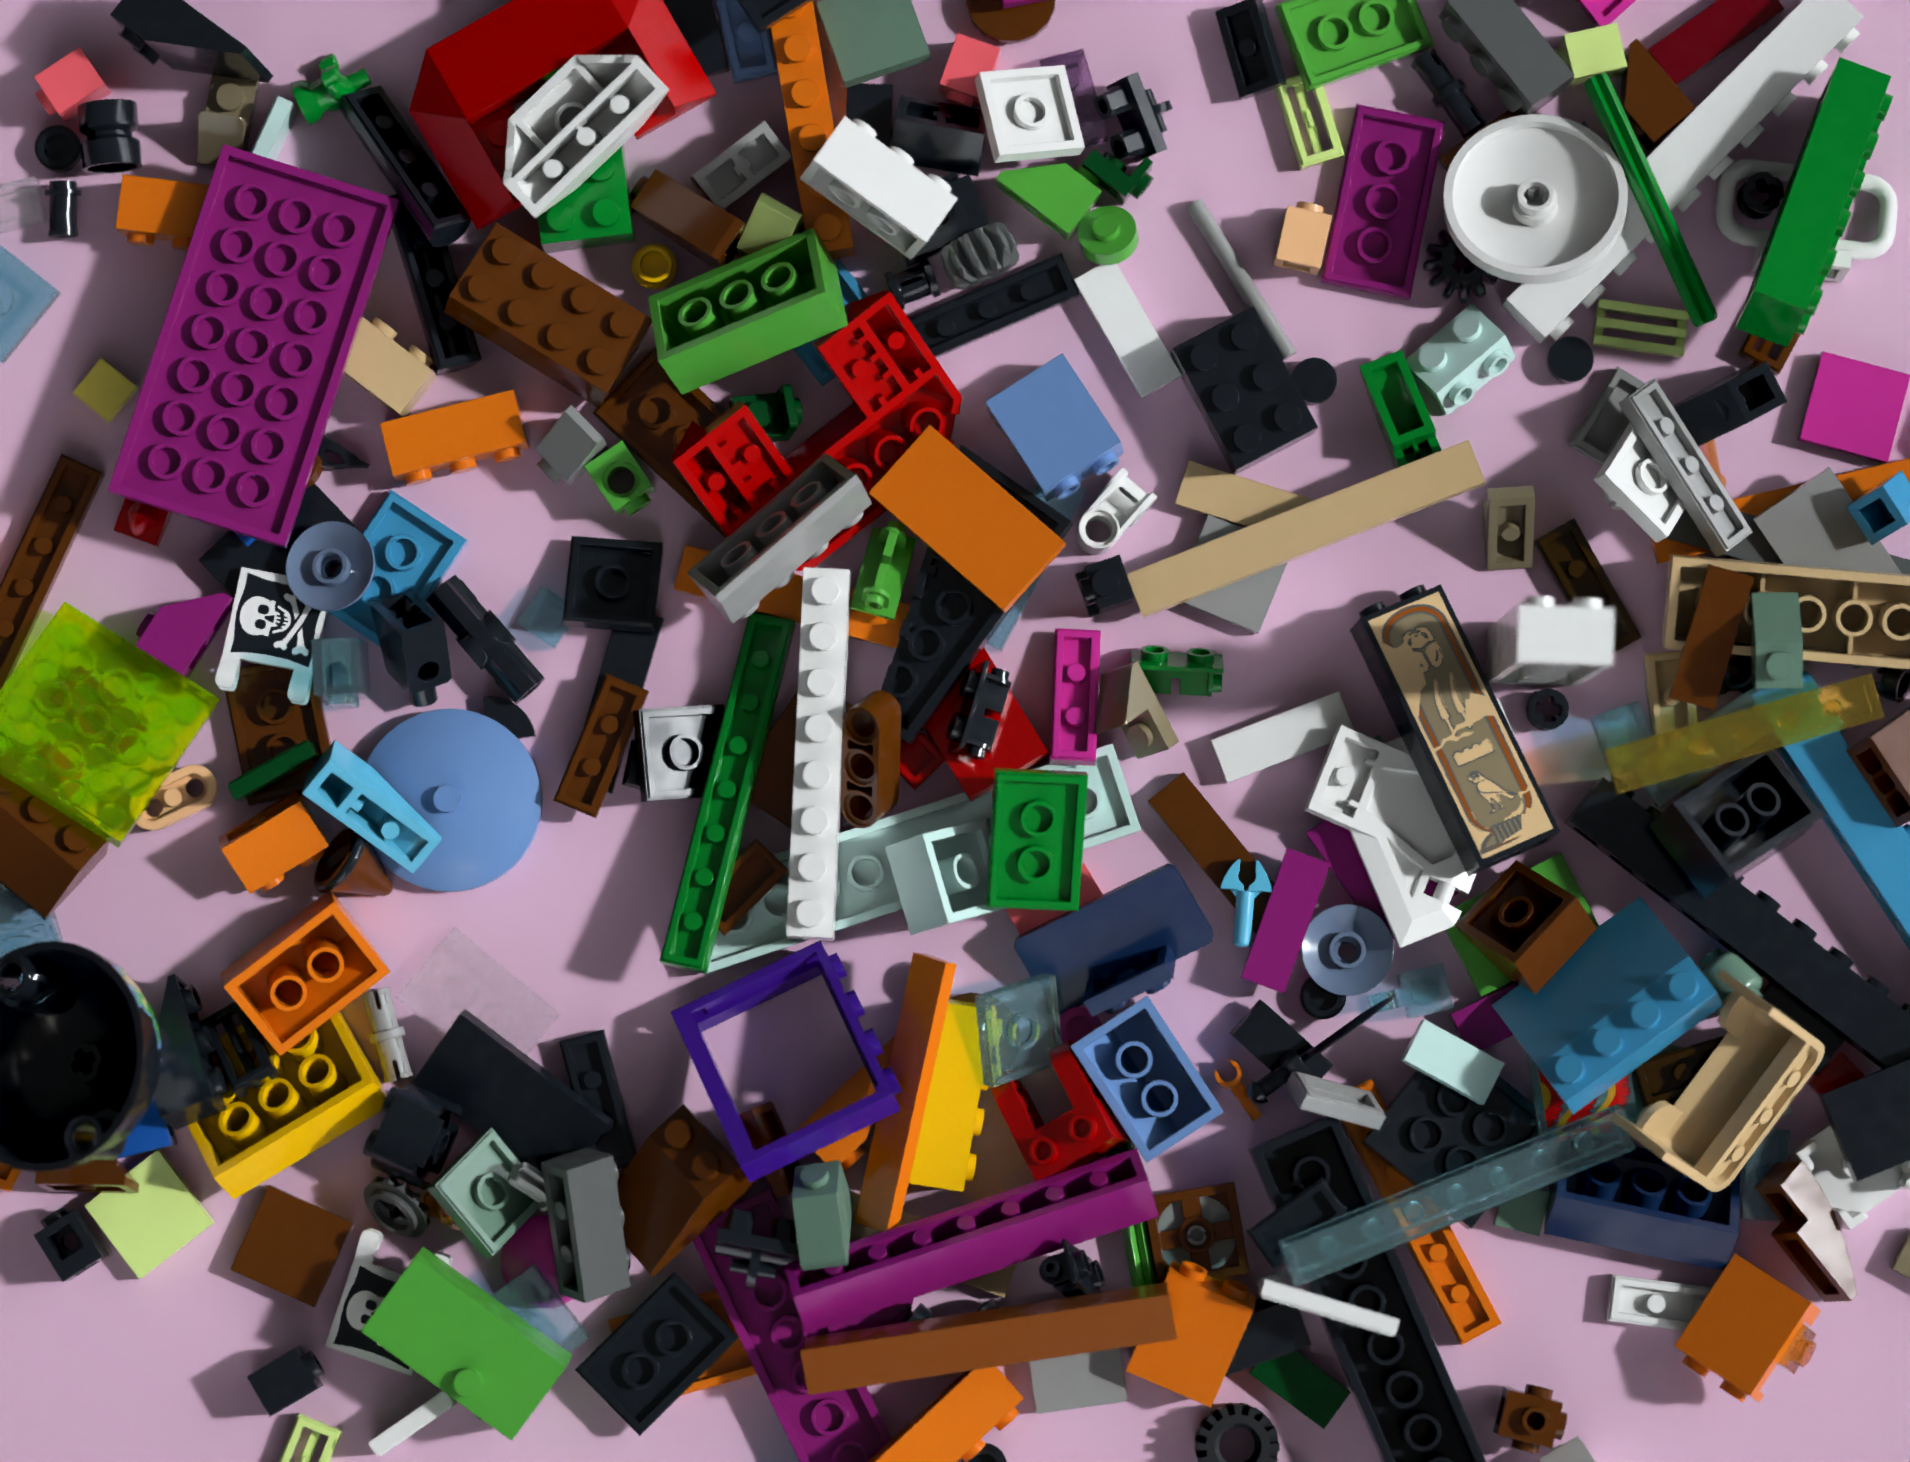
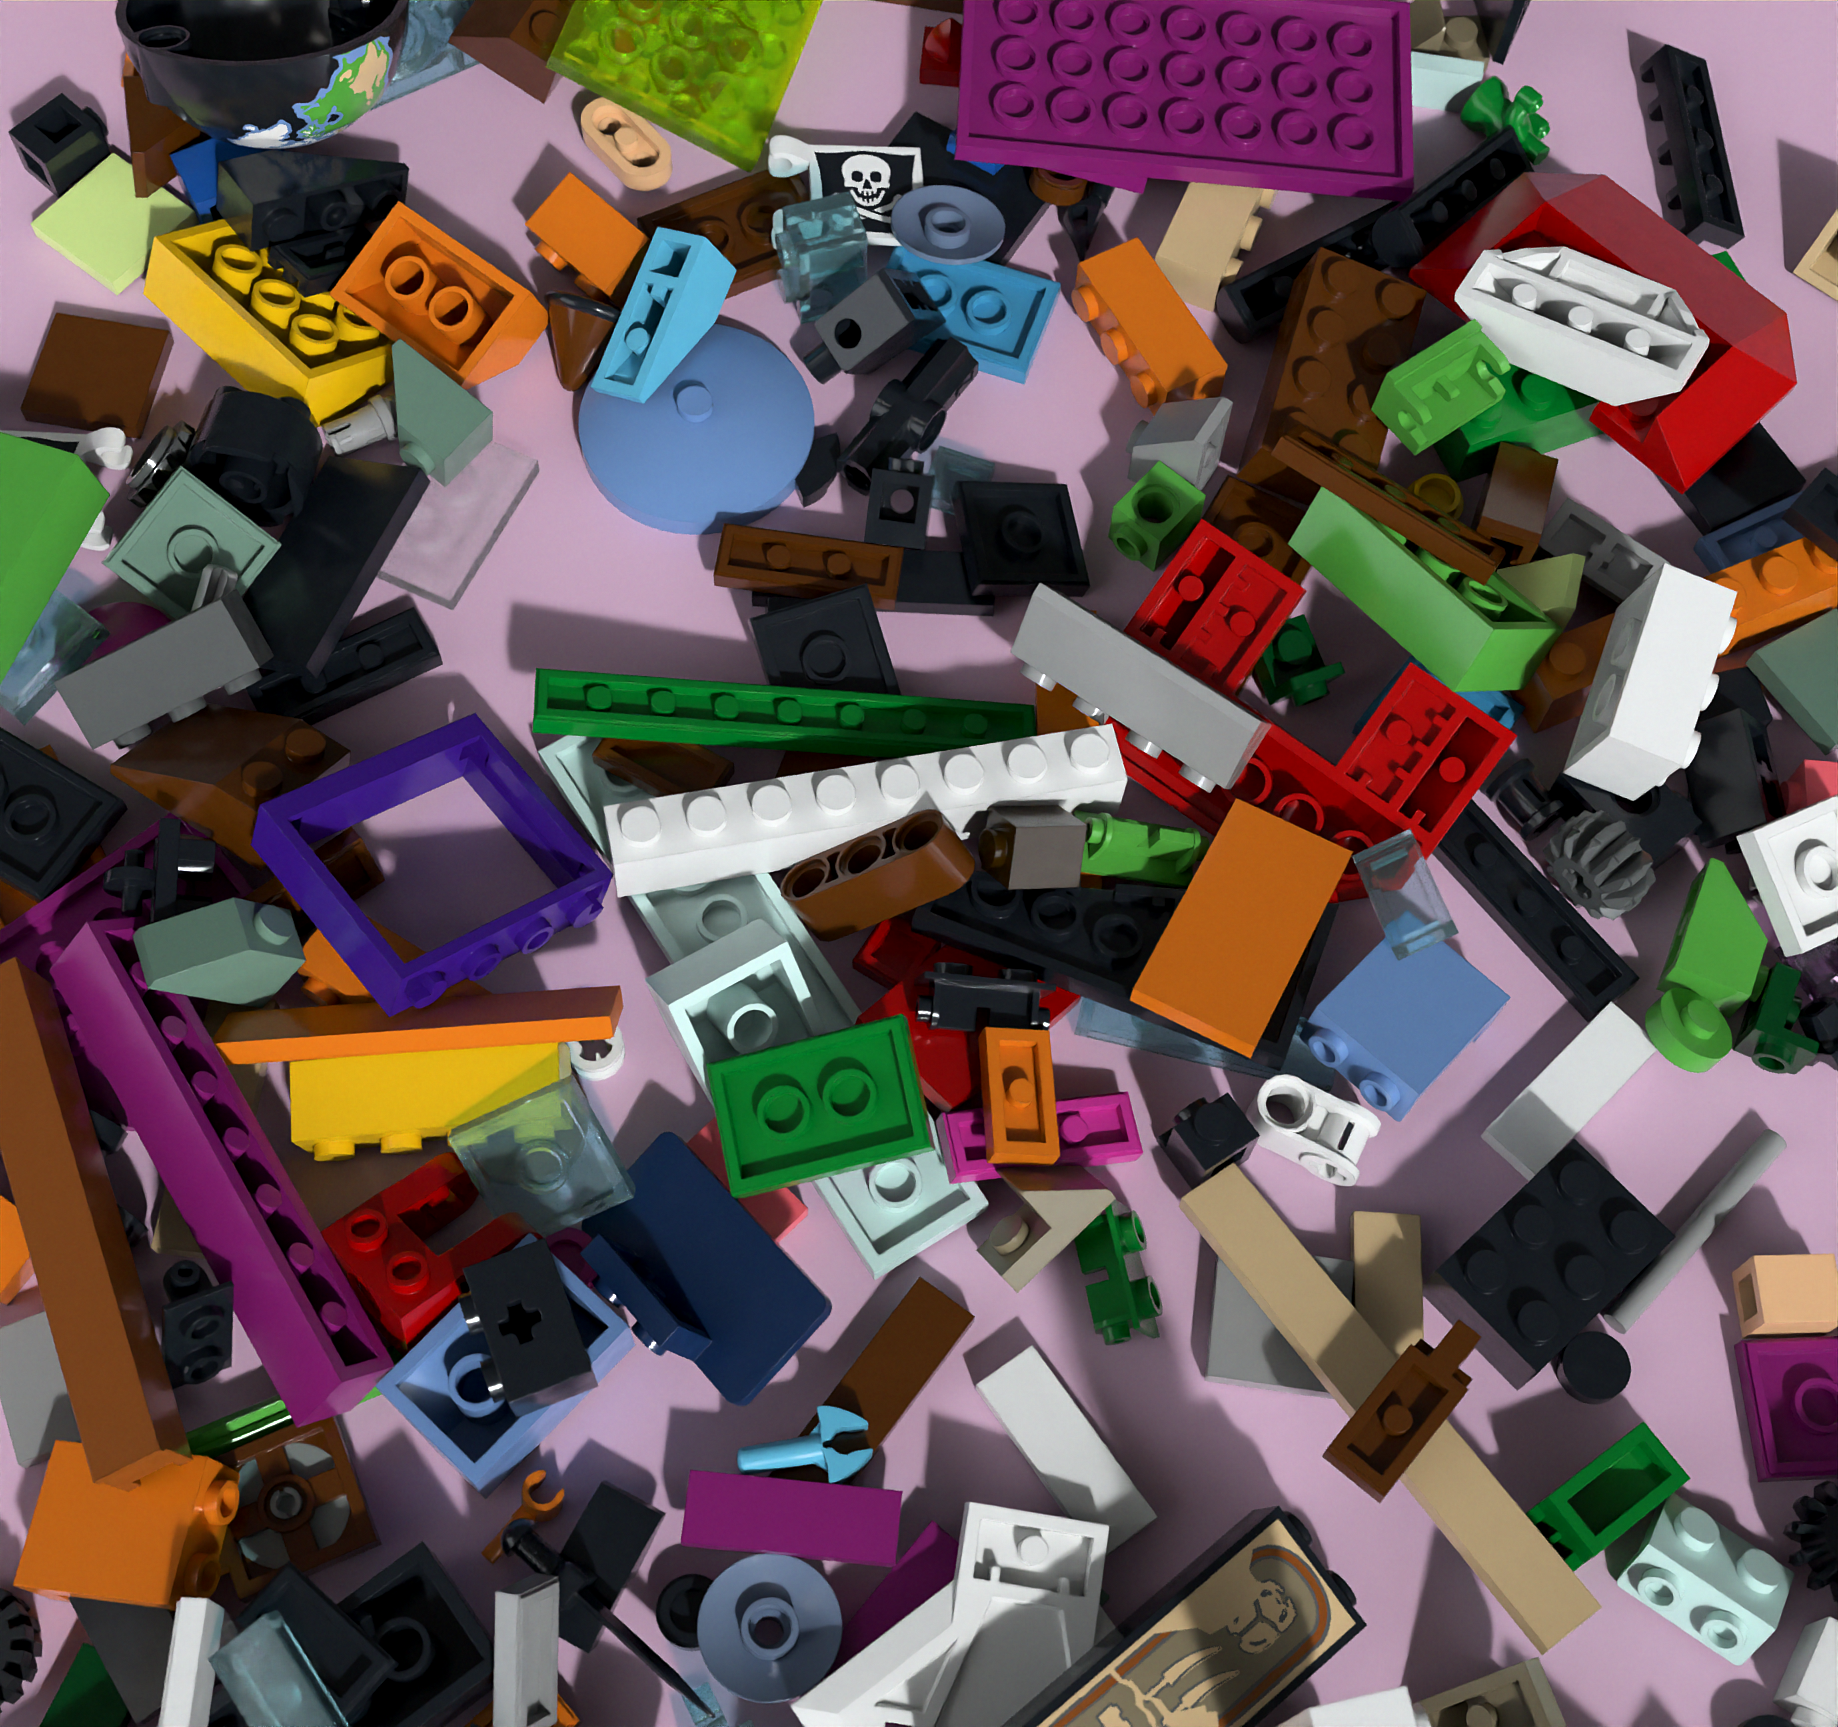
camera: 75 degrees right, 20 degrees down
magenta slope [136,592,234,678] -> none
dark green tile [227,740,321,802] -> none
none -> sand green slope [392,338,493,487]
none -> black brick [457,1238,598,1418]
none -> black brick [864,457,936,550]
none -> dark brown brick [978,805,1087,890]
none -> orange plate [978,1027,1060,1166]
none -> reddish brown tile [1271,424,1507,586]
none -> reddish brown hinge [1322,1319,1482,1504]
none -> clear light blue tile [1352,828,1459,961]
none -> bright green hinge [1371,319,1511,455]

